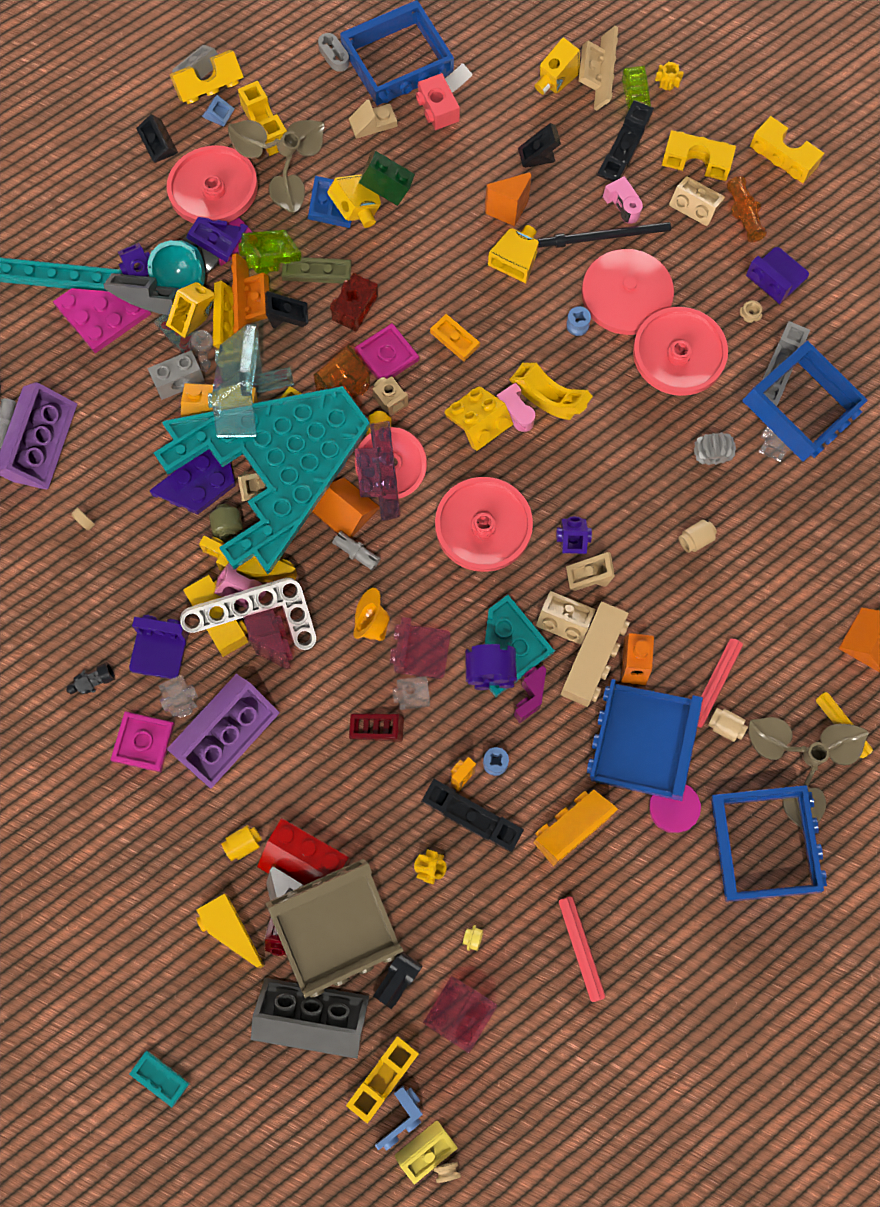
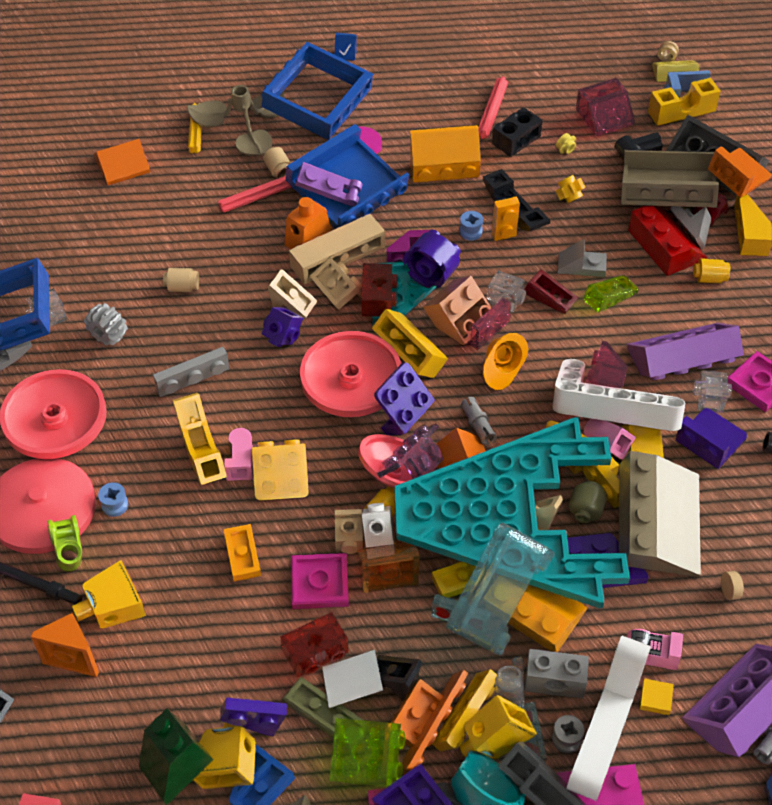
camera: 145 degrees left, 20 degrees down
none -> lime piece [47,515,82,571]
none -> light grey plate [153,347,229,397]
none -> dark purple wing [220,697,287,736]
none -> medium lavender plate [295,162,363,206]
none -> white sticker [322,650,383,708]
none -> blue slope [334,33,357,61]
none -> clear red brick [361,263,397,317]
none -> white brick [362,503,395,547]
none -> yellow brick [372,309,448,378]
none -> dark purple bracket [374,363,435,436]
none -> nougat slope [423,276,496,345]
none -> black brick [492,107,543,157]
none -> light grey wheel [552,715,584,753]
none -> light grey slope [558,239,607,277]
none -> white beam [566,636,651,801]
none -> clear neon green slope [584,275,639,312]
none -> dark tan slope [619,451,701,577]
none -> bright pink leg [627,629,683,670]
none -> yellow tile [639,678,674,715]
none -> orange bracket [708,146,772,198]

